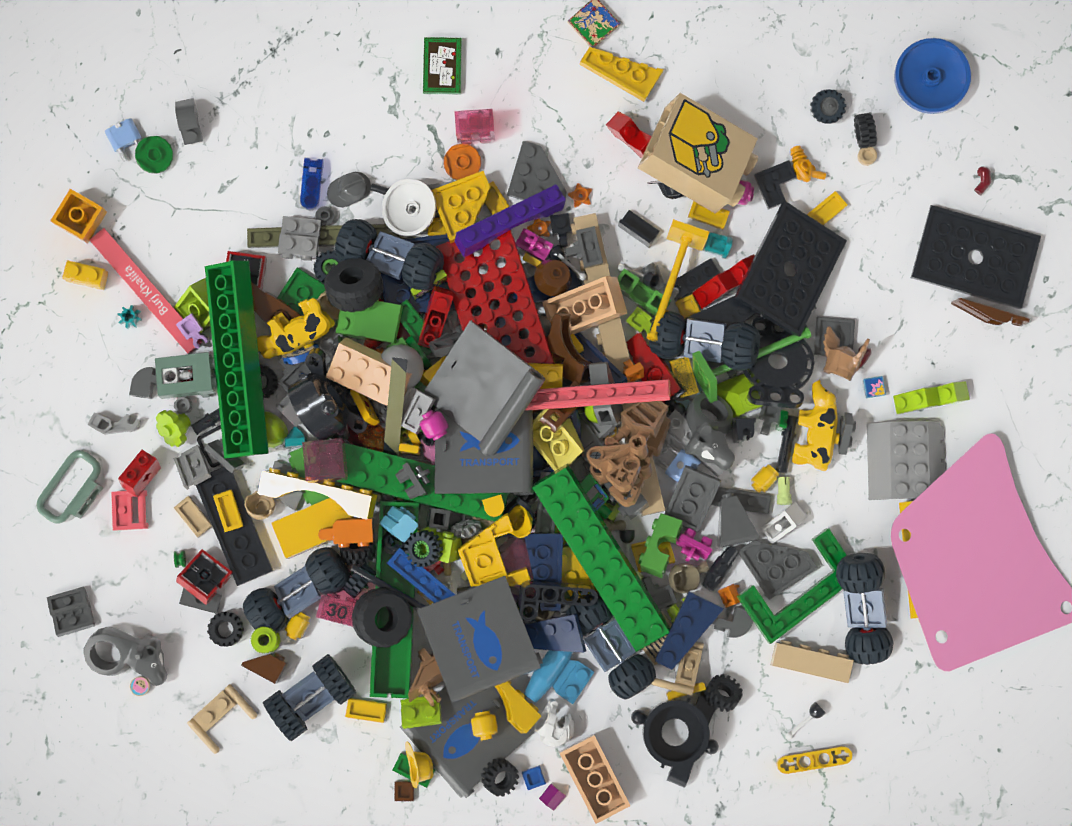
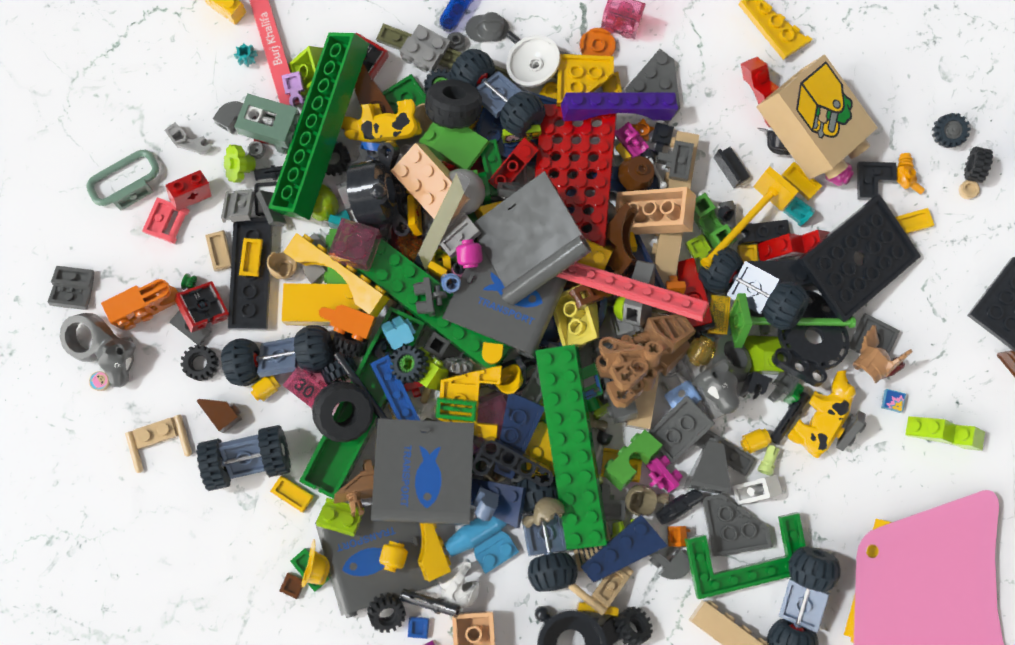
camera: 25 degrees right, 5 degrees down
lime hose [250,627,281,654] -> none
orange plate [568,183,592,207] -> none
light grey slope [866,421,945,500] -> none
none -> orange brick [101,279,179,330]
none -> black pin [400,589,460,618]
none -> green tile [436,397,478,422]
none -> medium blue cone [441,273,461,293]
none -> sand blue leg [473,487,499,521]
none -> dark tan hair [522,497,565,528]
none -> clear yellow head [686,336,716,367]

